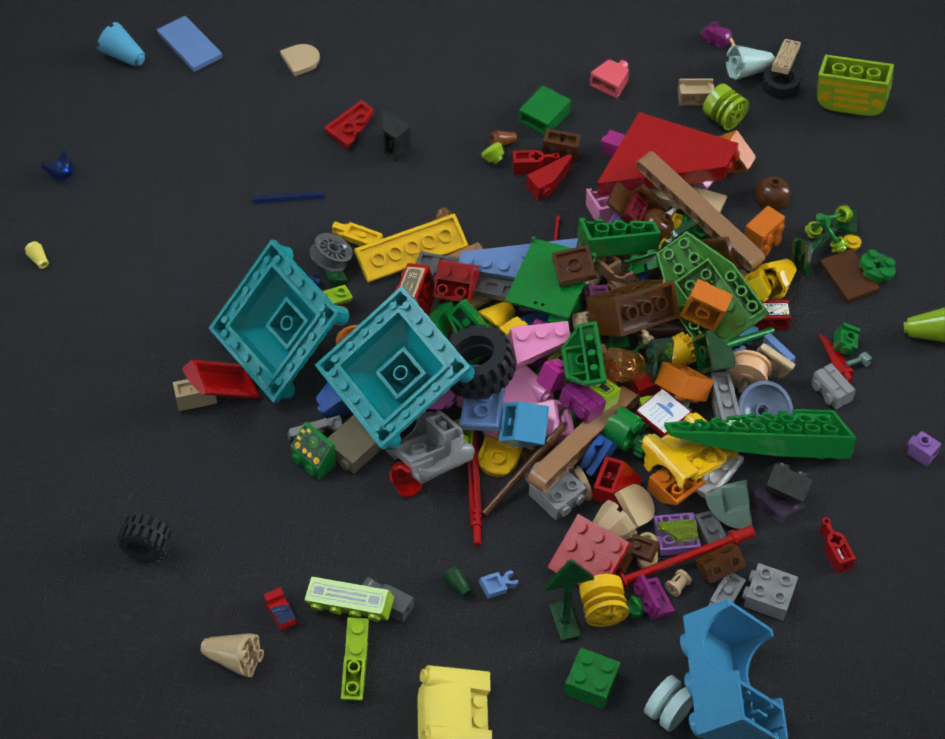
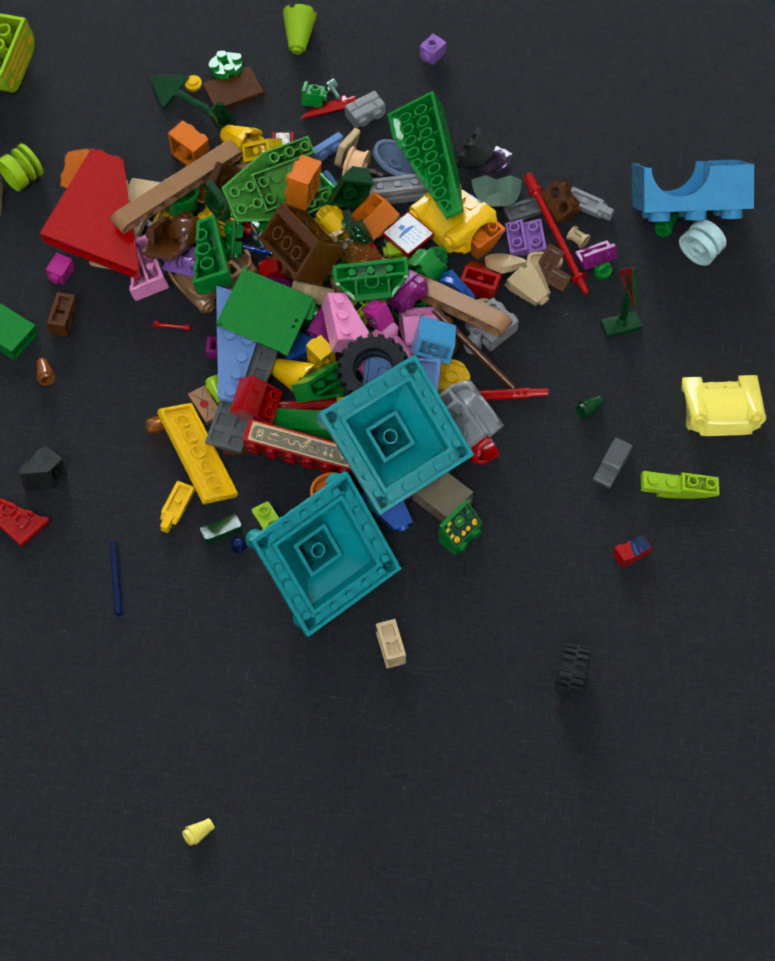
camera: 90 degrees left, 10 degrees up
clear blue hair [41,150,74,181] -> none
red slope [182,360,260,399] -> none
tan cone [201,633,264,677] -> none
light grey hinge [287,415,343,440] -> none
brick [305,577,394,622] -> none
dark grey wheel [310,233,353,272] -> none
medium blue plate [479,571,518,599] -> none
lime cone [481,142,504,164] -> none
red piece [512,150,560,175] -> none
red slope [526,154,572,200] -> none
plate [547,514,631,586] -> none
reddish brown plate [551,245,597,287] -> none
green brick [564,648,621,710] -> none
yellow wheel [579,574,629,627] -> none
dark red plate [622,192,649,223] -> none
clear neon green tile [657,519,698,542] -> none
light grey brick [742,563,798,621] -> none
reddish brown cylinder [755,176,791,211] -> none
lime plant [805,205,853,253] -> none
red piece [819,517,856,574] -> none

